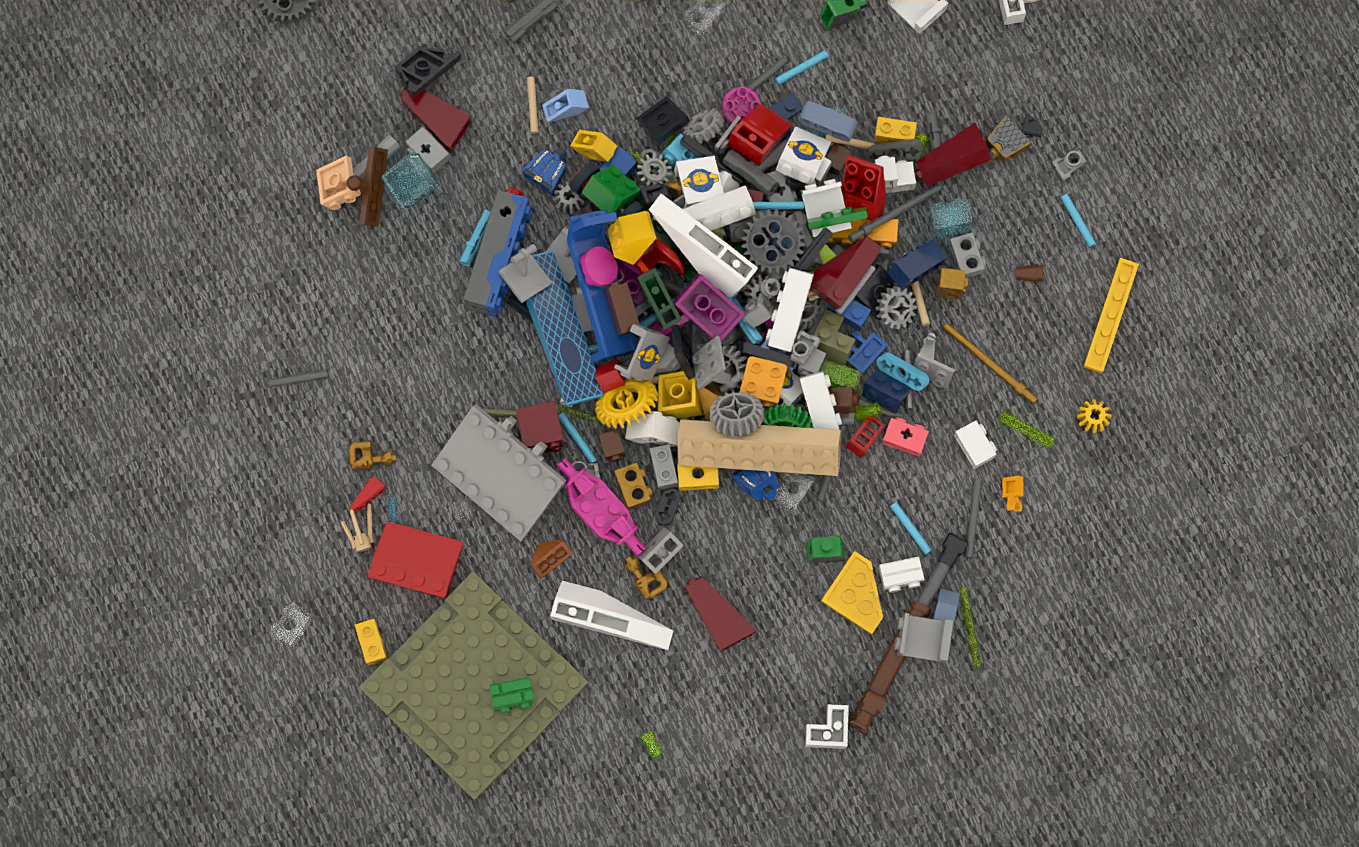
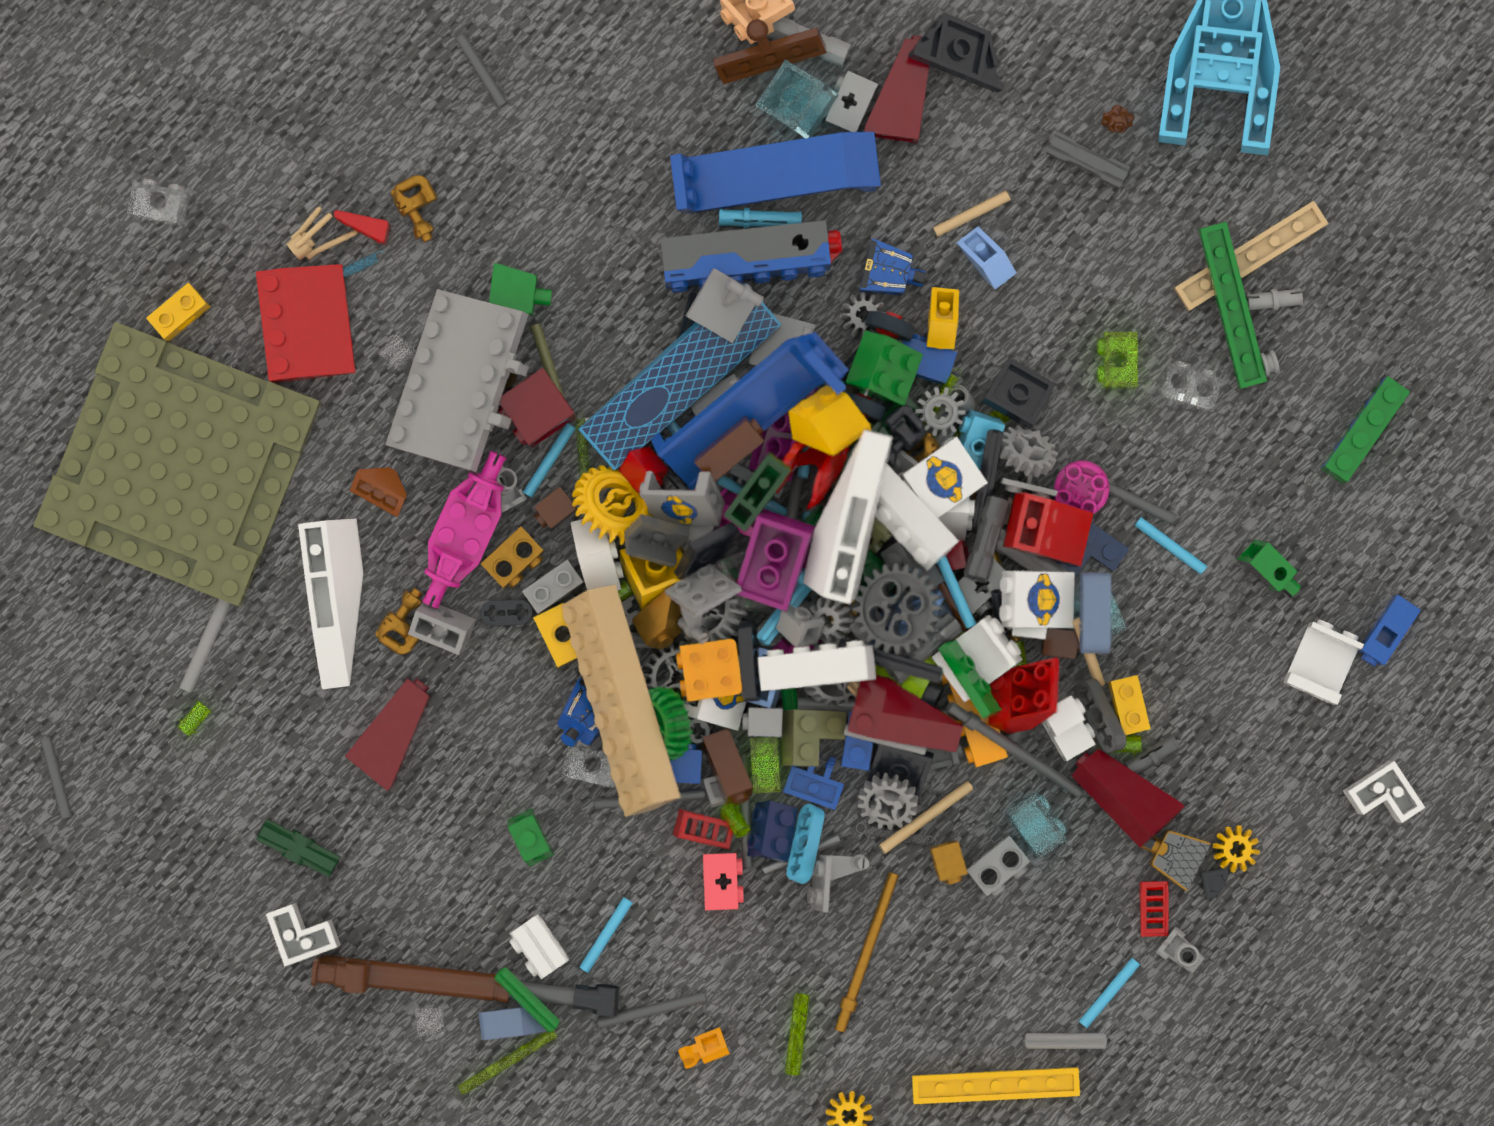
camera: 65 degrees right, 10 degrees up
green brick [490,677,535,713] -> none
dark pink tile [580,246,618,287] -> none
light grey gear [710,391,764,438] -> none
light grey bush [760,278,780,297] -> none
light grey plate [790,331,821,365] -> none
white brick [800,371,842,430] -> none
yellow plate [821,551,883,635] -> none
dark blue brick [888,239,948,291] -> none
light grey panel [894,613,953,663] -> none
white brick [954,421,997,469] -> none
reddish brown cone [1015,264,1043,283] -> none
none -> light grey piece [179,599,231,693]
none -> dark green piece [256,818,341,877]
none -> clear slope [415,1007,444,1035]
none -> green torso [489,263,553,317]
none -> green axle [495,967,559,1032]
none -> dark grey bracket [624,514,690,567]
none -> blue panel [670,132,881,214]
none -> light grey axle [1025,1033,1107,1049]
none -> clear neon green brick [1097,332,1138,389]
none -> red slope [1139,881,1169,937]
none -> yellow gear [1212,825,1260,872]

